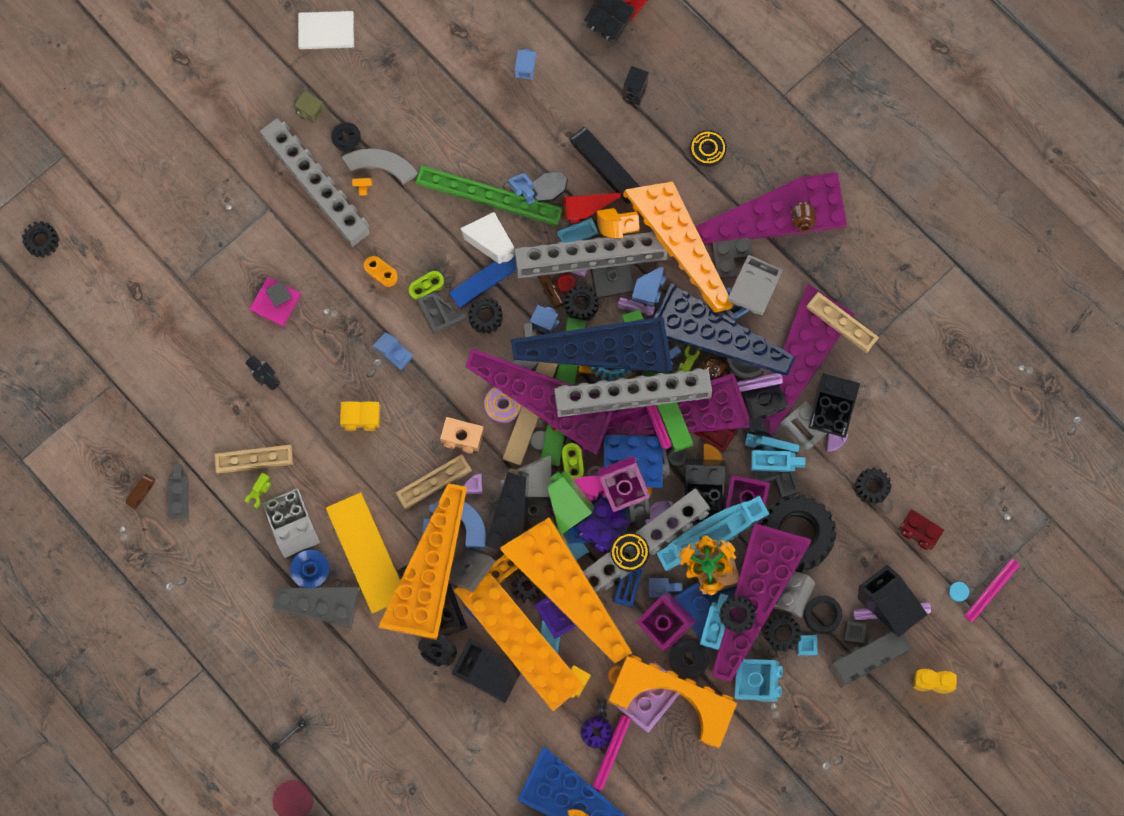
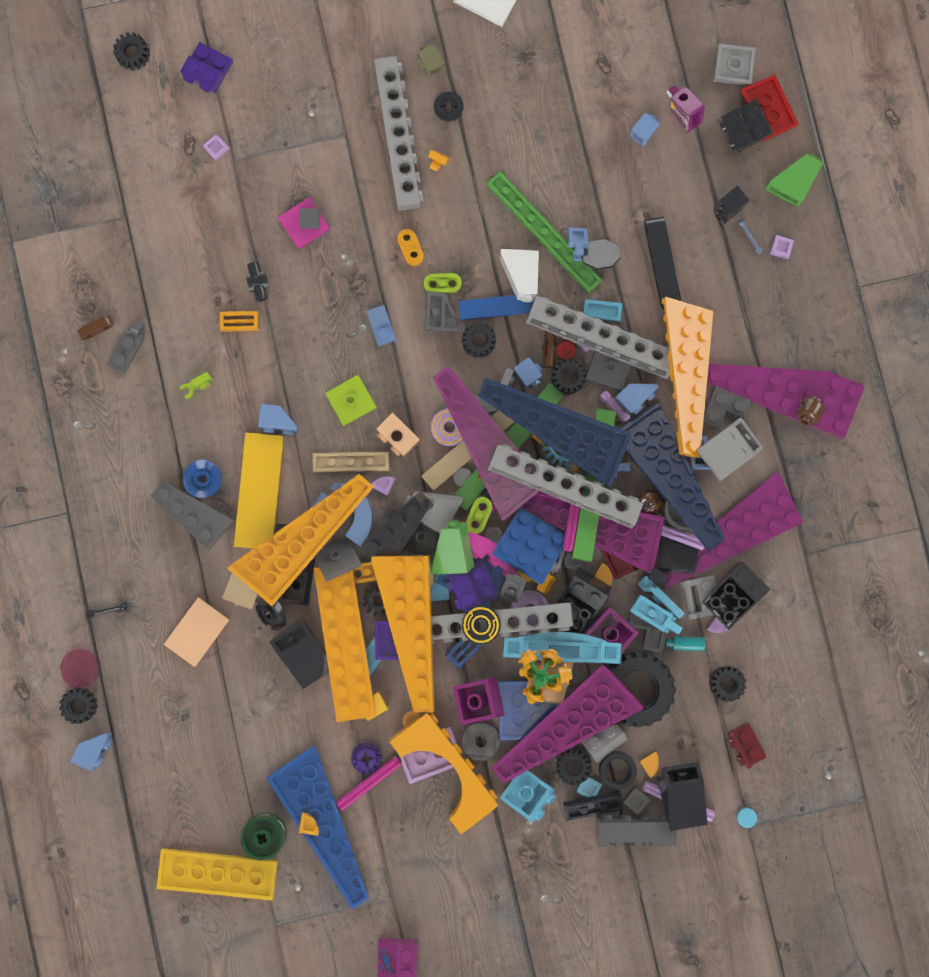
camera: 25 degrees right, 10 degrees up
tan tile [214,445,294,474] -> none
light grey slope [262,488,320,558] -> none
yellow brick [340,402,381,431] -> none
light grey tile [342,149,418,185] -> none
red slope [562,193,621,223] -> none
light orange brick [596,208,639,238] -> none
black bush [597,698,607,716] -> none
magenta slope [598,456,650,512] -> none
medium blue plate [649,578,682,599] -> none
lime plate [677,346,699,372] -> none
black tile [690,130,727,167] -> none
medium azure hinge [700,593,728,650] -> none
black tyre [719,596,756,633] -> none
tan tile [806,292,879,353] -> none
yellow brick [912,669,957,694] -> none
dark pink axle [964,559,1020,622] -> none
none -> light nougat tile [164,597,230,667]
none -> dark purple plate [180,42,234,94]
none -> lavender tile [203,134,230,161]
none -> light orange tile [220,311,259,332]
none -> tan piece [222,573,258,610]
none -> medium blue slope [258,404,299,435]
none -> lime plate [325,375,377,427]
none -> light orange tile [532,574,556,595]
none -> black tile [563,791,623,821]
none -> light orange tile [639,751,659,778]
none -> magenta torso [666,85,705,133]
none -> teal cylinder [666,636,705,652]
none -> sand blue hinge [738,219,763,255]
none -> bright green slope [765,154,823,207]
none -> lavender tile [770,235,794,259]

